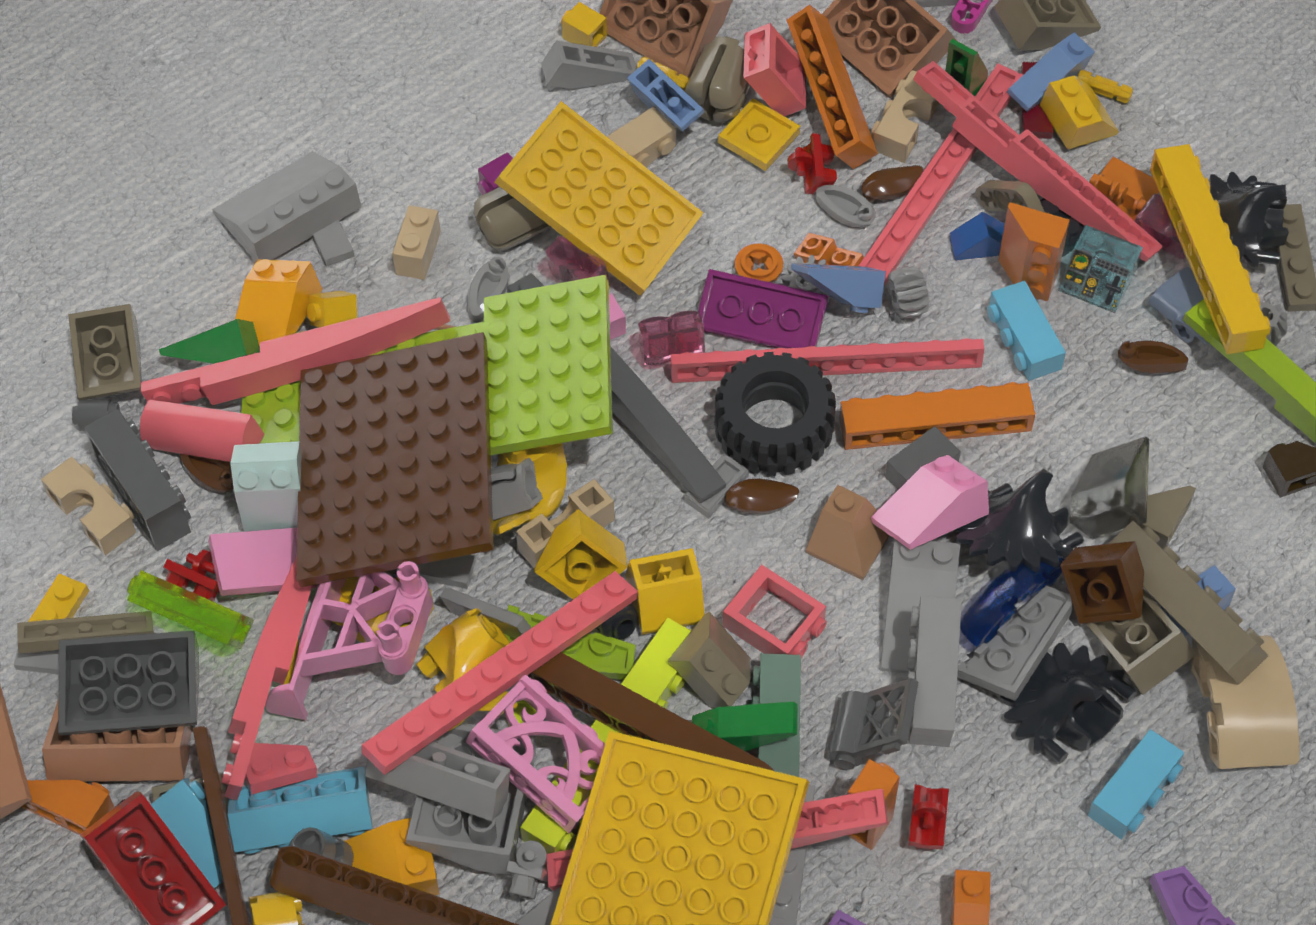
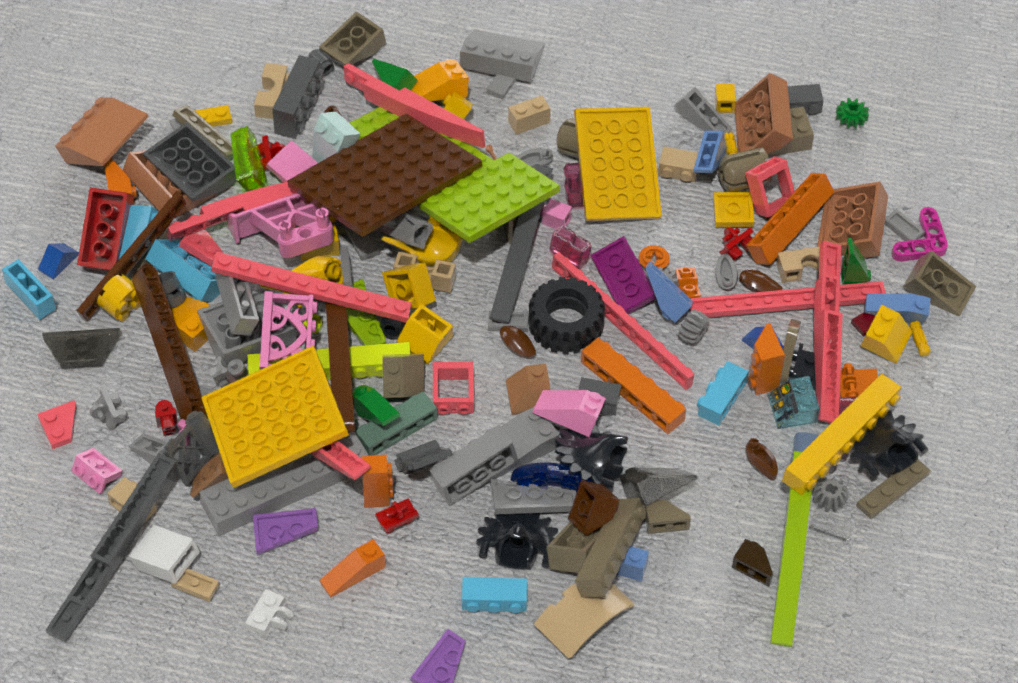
camera: 50 degrees right, 5 degrees down
coral brick [140,399,265,462] -> none

